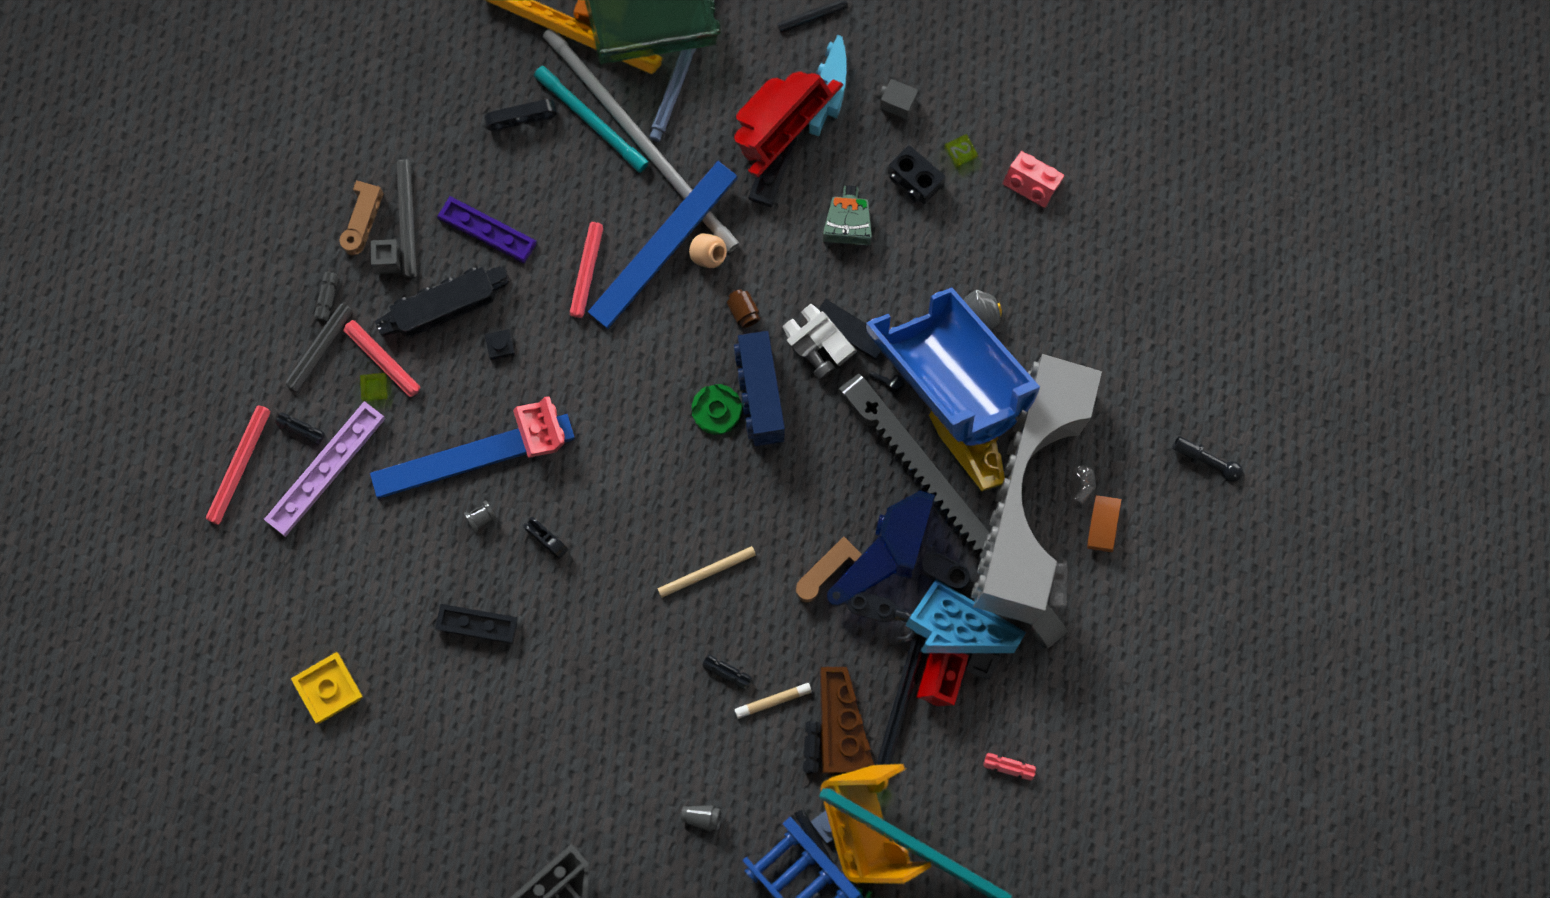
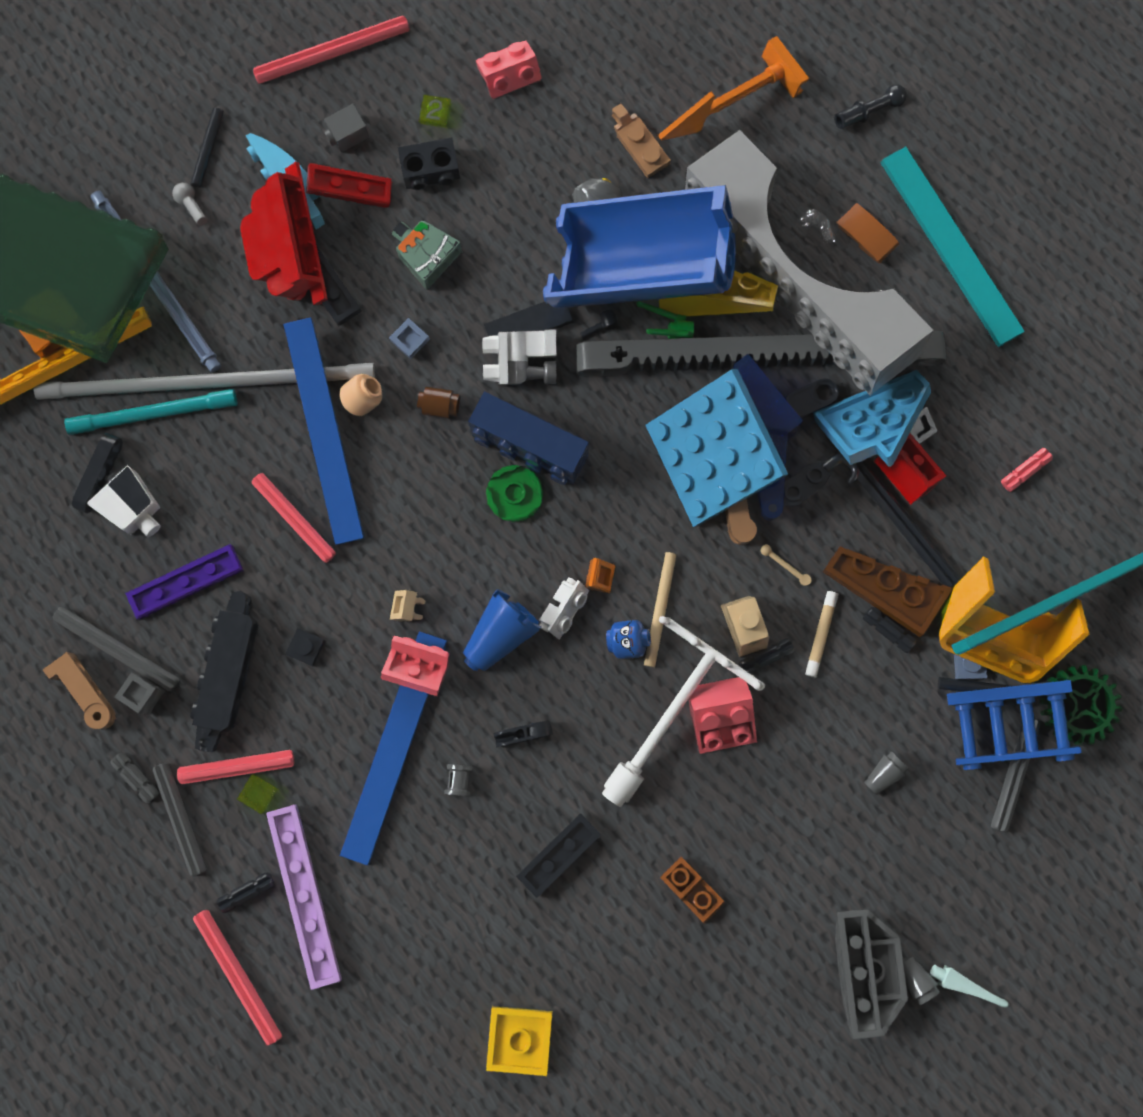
camera: 50 degrees left, 5 degrees up
none -> white torso [87,465,160,537]
none -> light grey bar [172,182,207,226]
none -> coral axle [253,15,409,83]
none -> red tile [306,163,392,208]
none -> sand blue plate [389,318,430,360]
none -> tan tile [390,590,426,622]
none -> blue cone [463,589,542,671]
none -> white hinge [539,577,589,640]
none -> orange slope [585,558,615,593]
none -> white piece [602,616,765,807]
none -> blue head [606,620,651,659]
none -> medium nougat hinge [612,104,671,179]
none -> green plant [636,301,694,339]
none -> dark azure plate [646,369,788,527]
none -> orange piece [658,36,809,141]
none -> dark orange slope [660,857,725,924]
none -> coral slope [688,677,757,754]
none -> tan torso [721,596,769,657]
none -> tan hinge [760,545,811,586]
none -> teal tile [881,147,1025,348]

